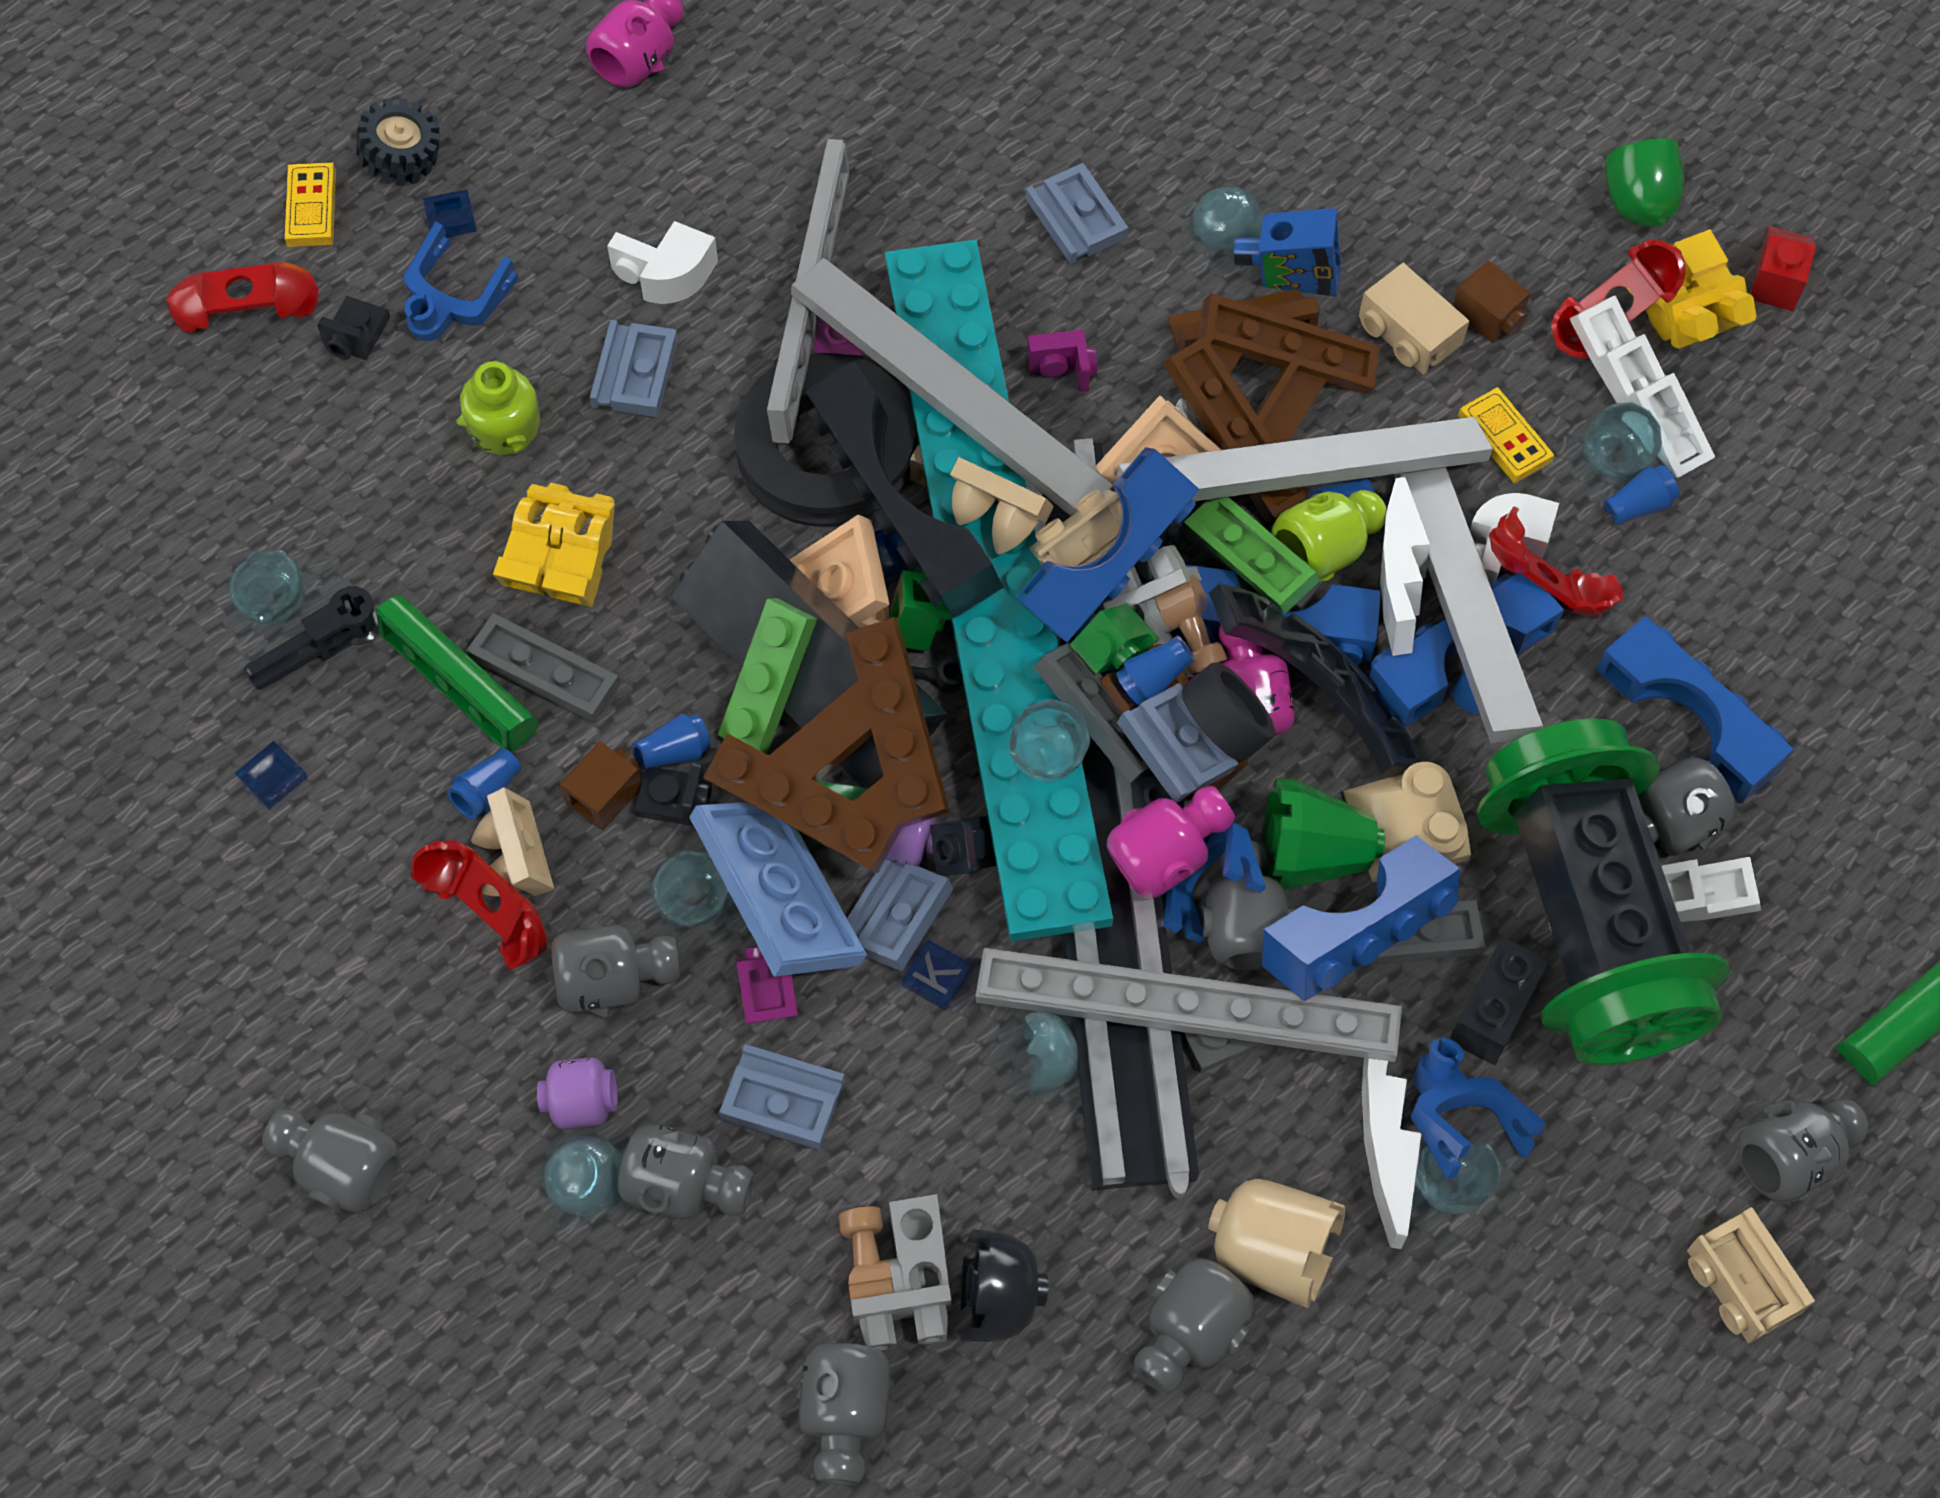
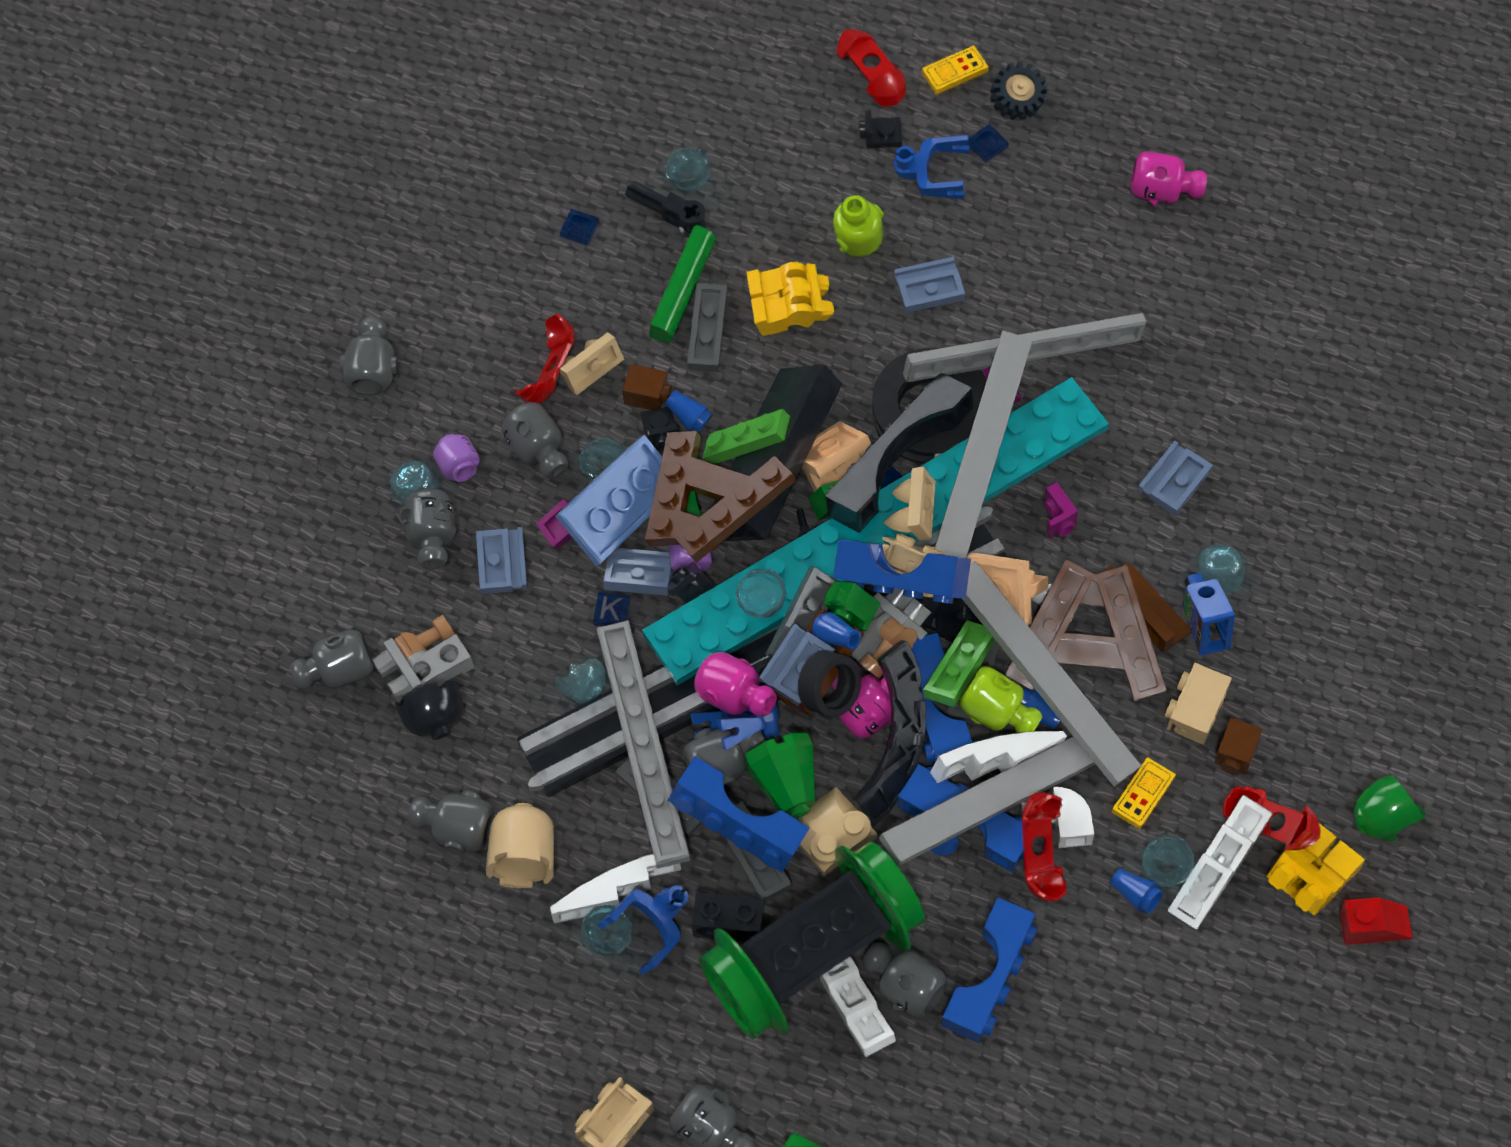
camera: 70 degrees right, 0 degrees up
blue cone [447,748,521,820] -> none
white brick [607,221,718,304] -> none

